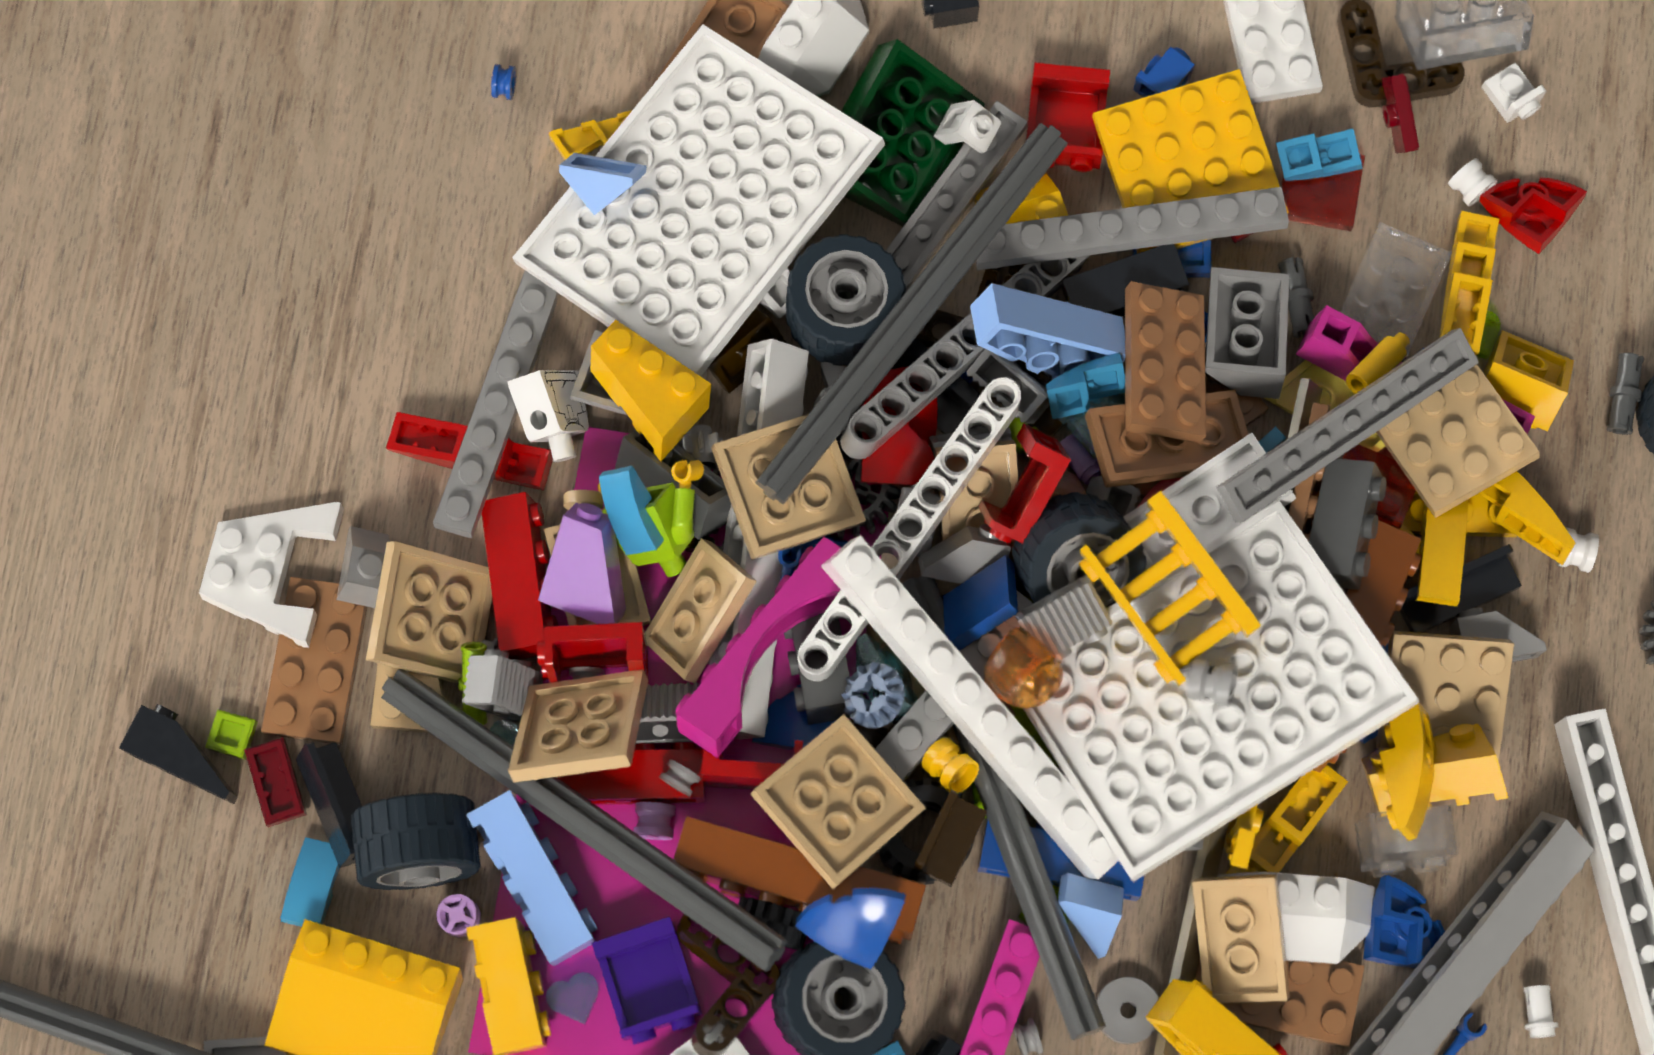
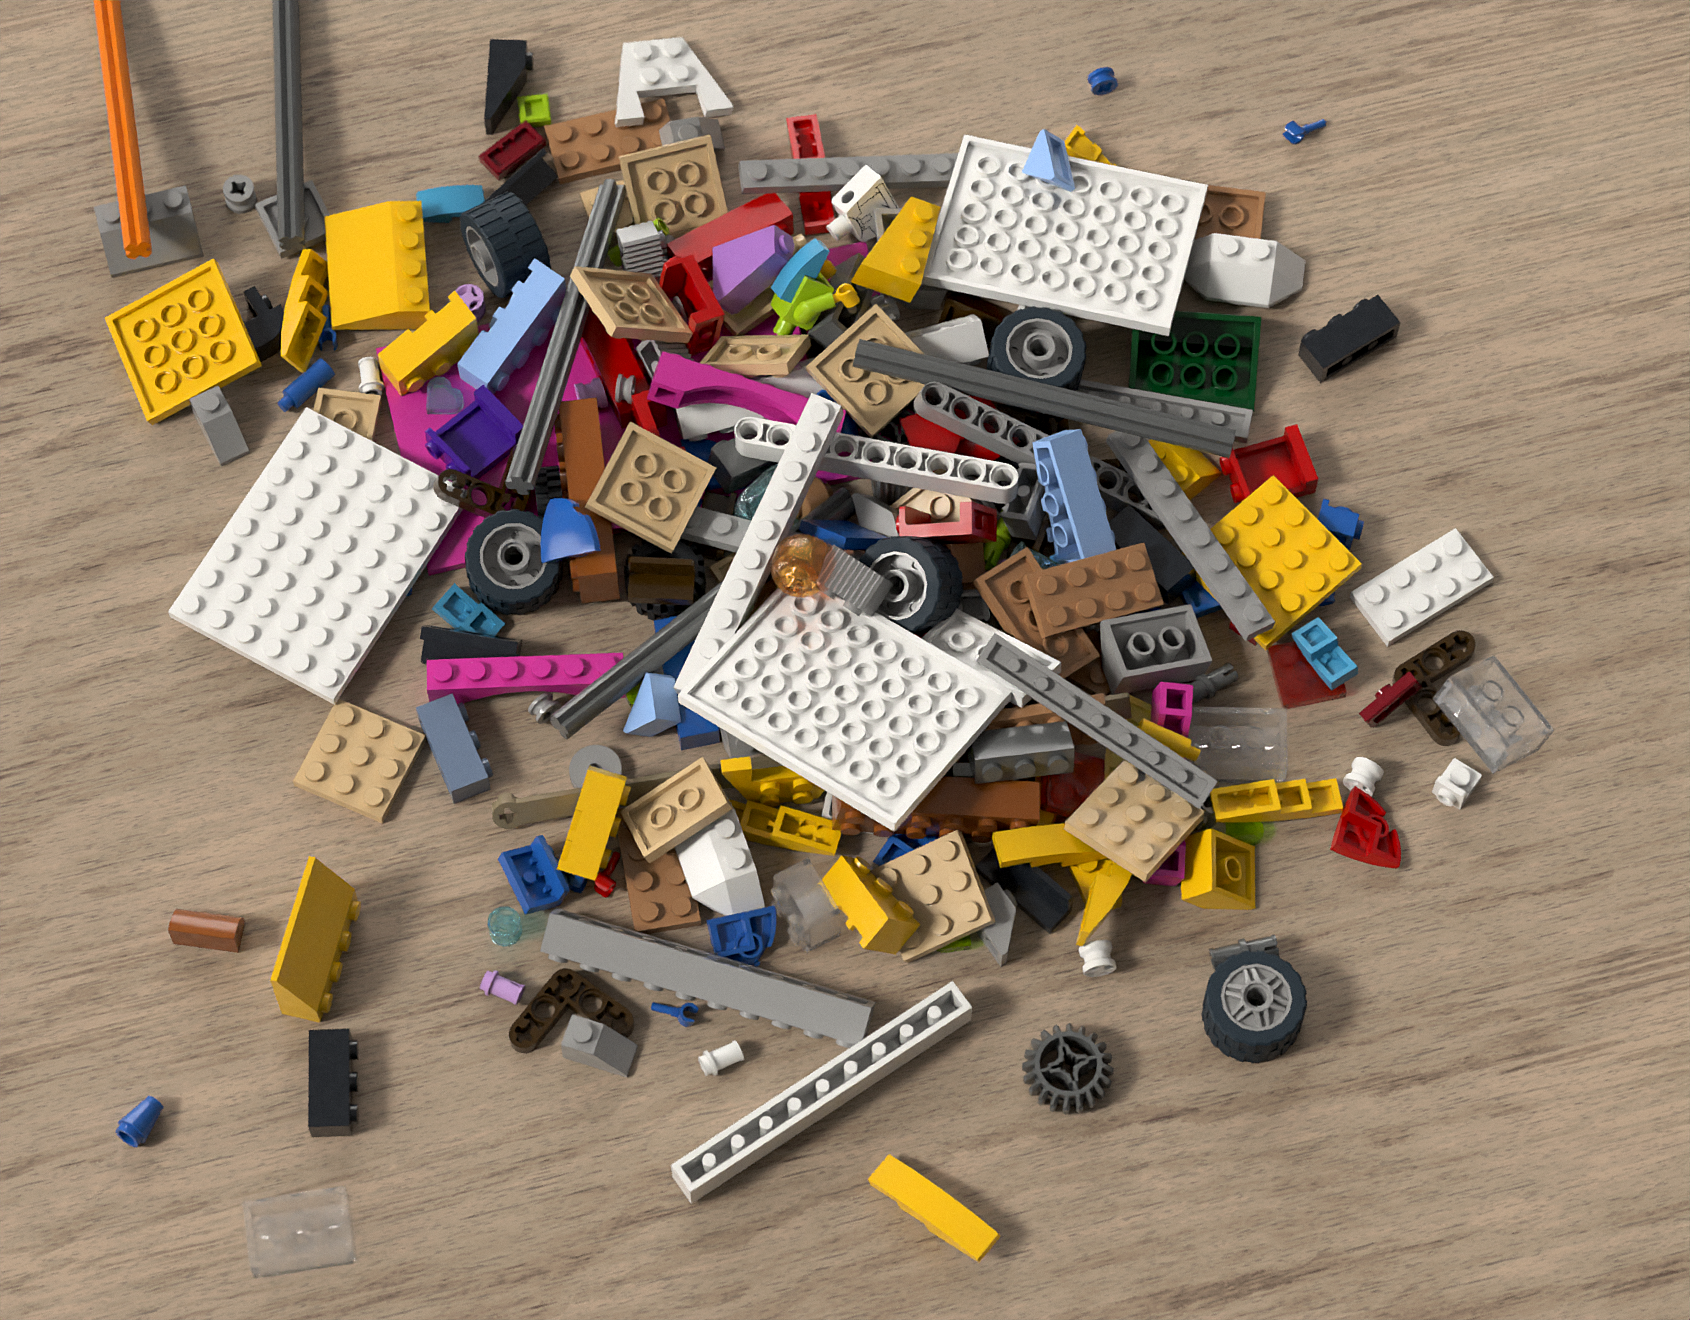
camera: 65 degrees right, 10 degrees down
sand blue gear [841,661,905,728] -> none
yellow wheel [922,738,979,793] -> none
white bracket [934,100,1001,153] -> none
dark azure slope [1046,353,1125,419] -> none
yellow fence [1078,491,1262,687] -> none
light grey wheel [1187,658,1238,707] -> none
yellow slope [1377,701,1434,841] -> none

